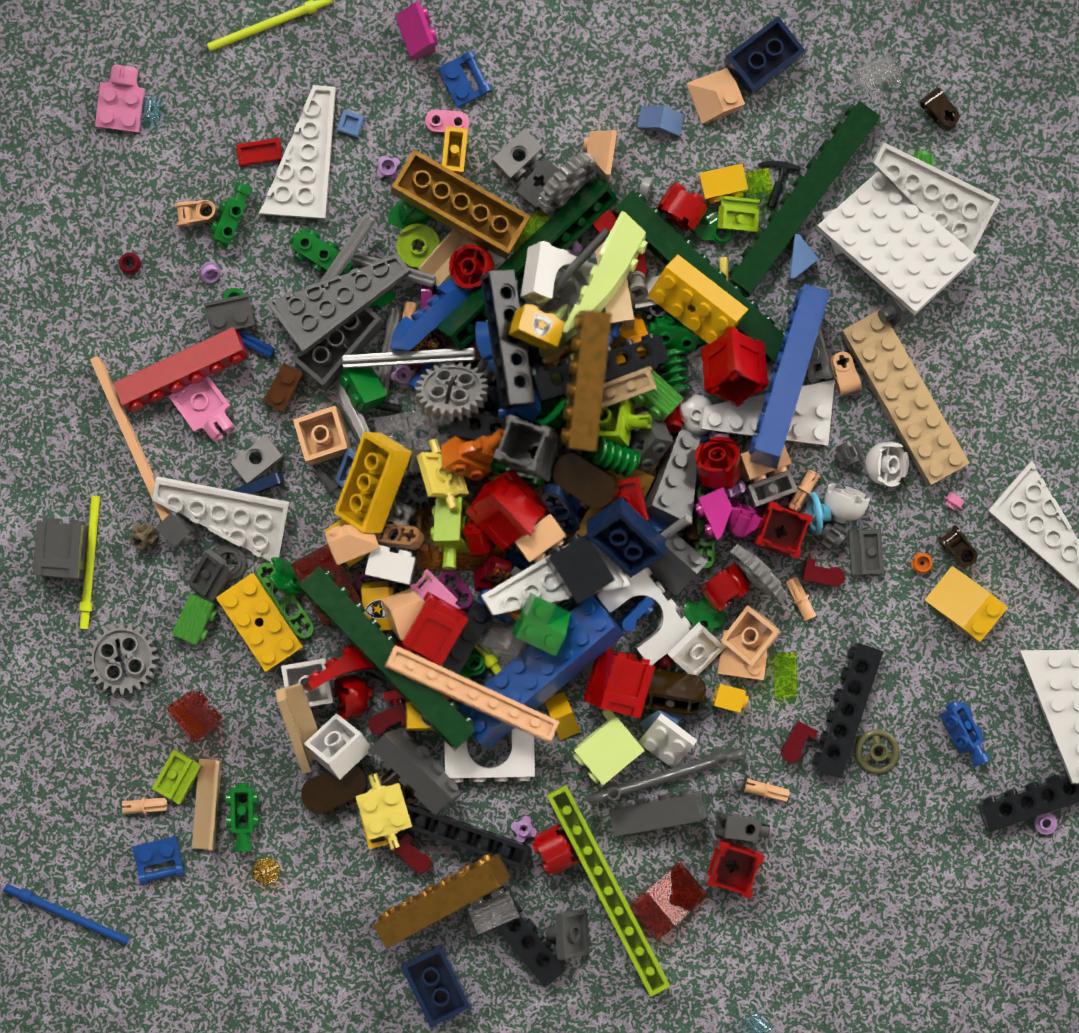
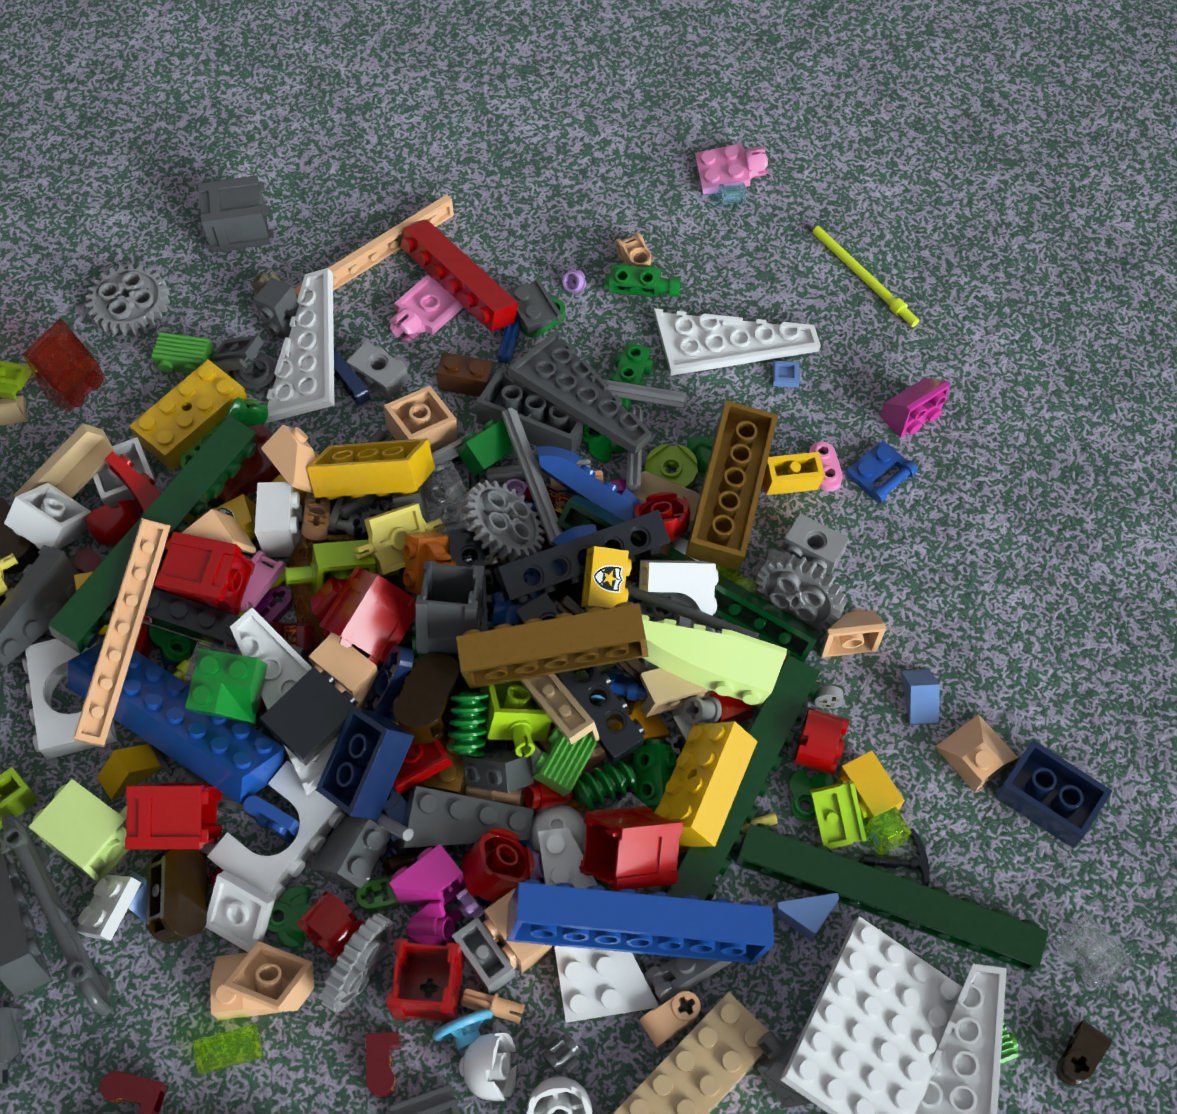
camera: 80 degrees right, 25 degrees down
neon yellow bar [79,496,100,629] -> none
dark red plate [119,252,141,275] -> none
red tile [236,138,283,167] -> none
yellow brick [711,683,749,713] -> none
light nougat axle [744,778,789,802] -> none
light nougat axle [786,577,817,621] -> none
dark grey gear [818,522,845,550] -> none

